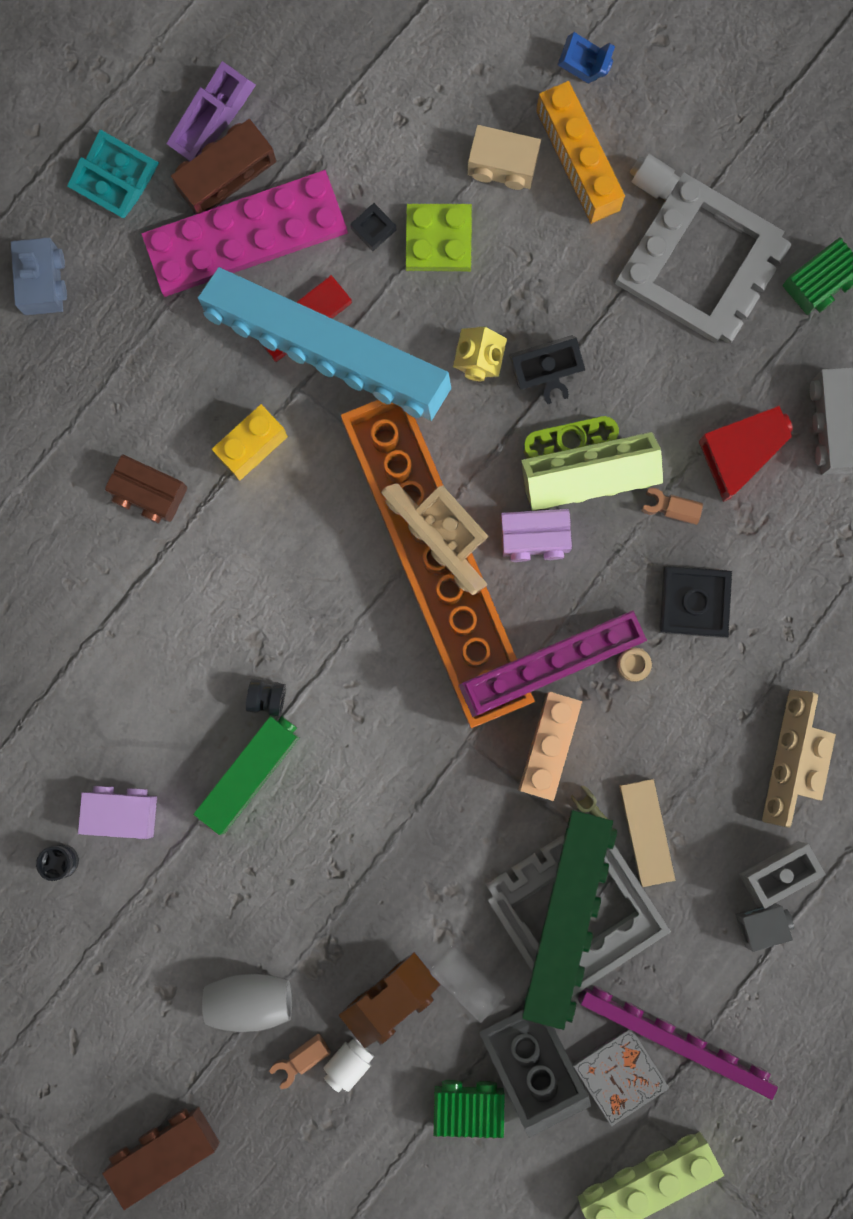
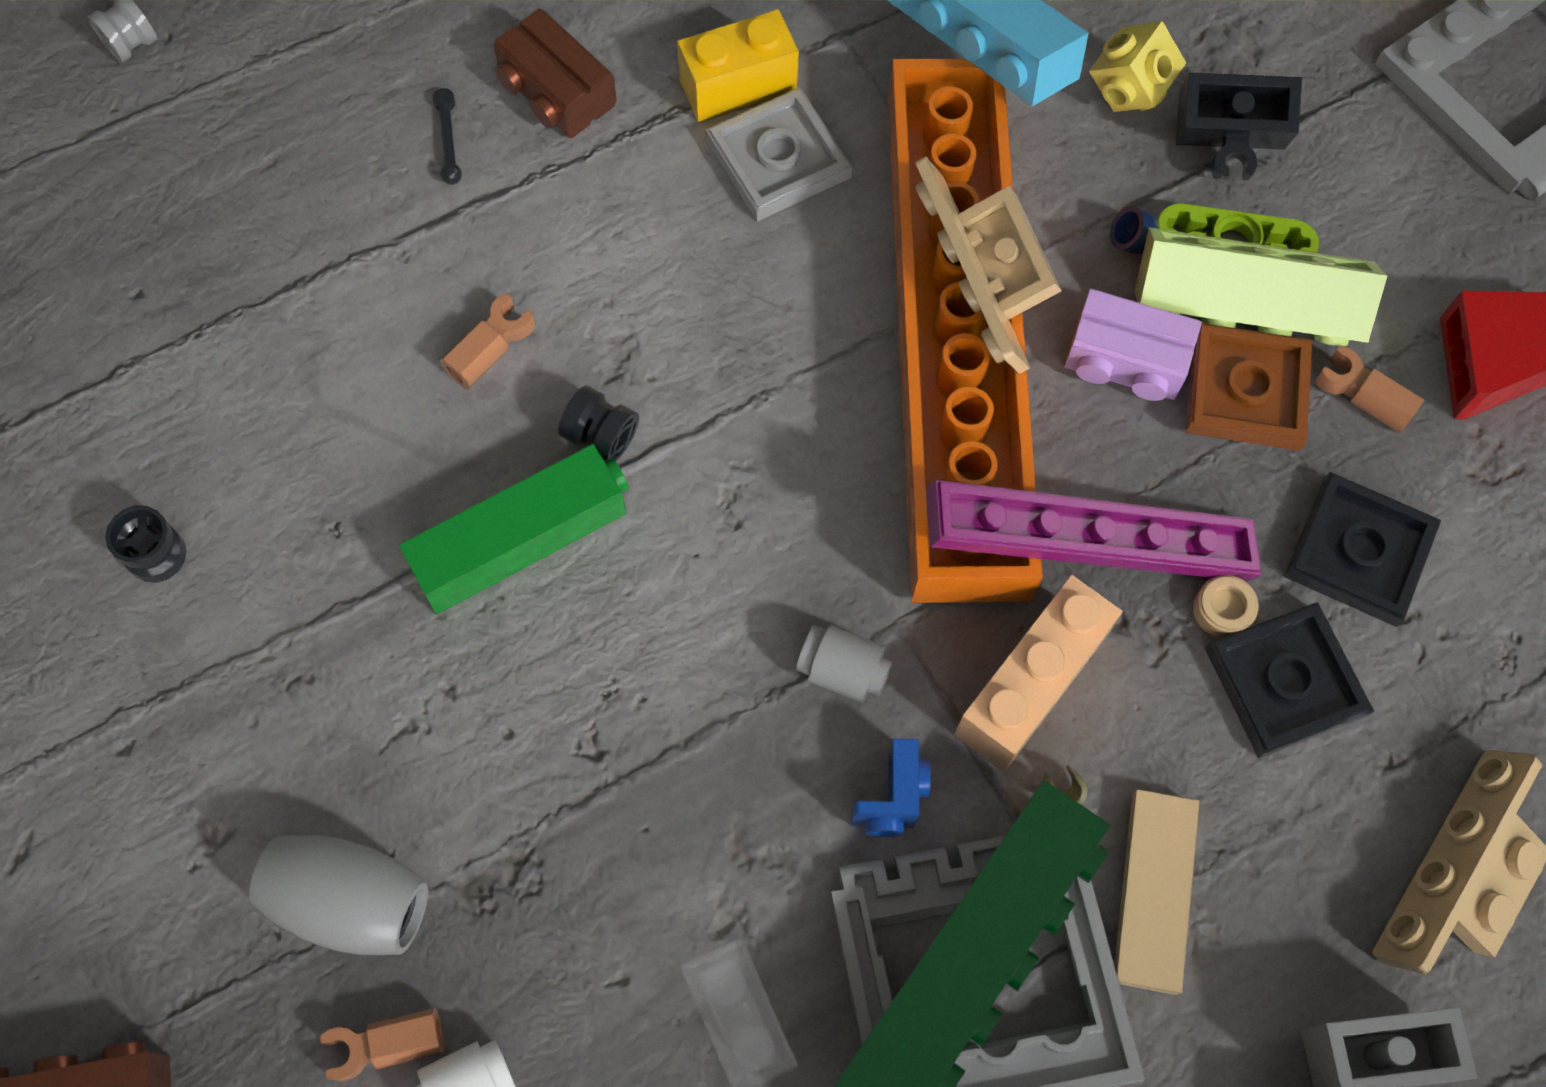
camera: 15 degrees right, 15 degrees down
lavender brick [78,786,157,839] -> none
reddish brown brick [339,952,441,1048] -> none
none -> black hinge [433,88,462,185]
none -> nougat bar [440,293,536,390]
none -> light grey tile [705,87,853,222]
none -> light grey brick [796,625,892,703]
none -> blue bracket [851,739,931,837]
none -> dark blue hinge [1110,206,1160,254]
none -> dark orange plate [1185,323,1312,451]
none -> black tile [1204,602,1375,759]

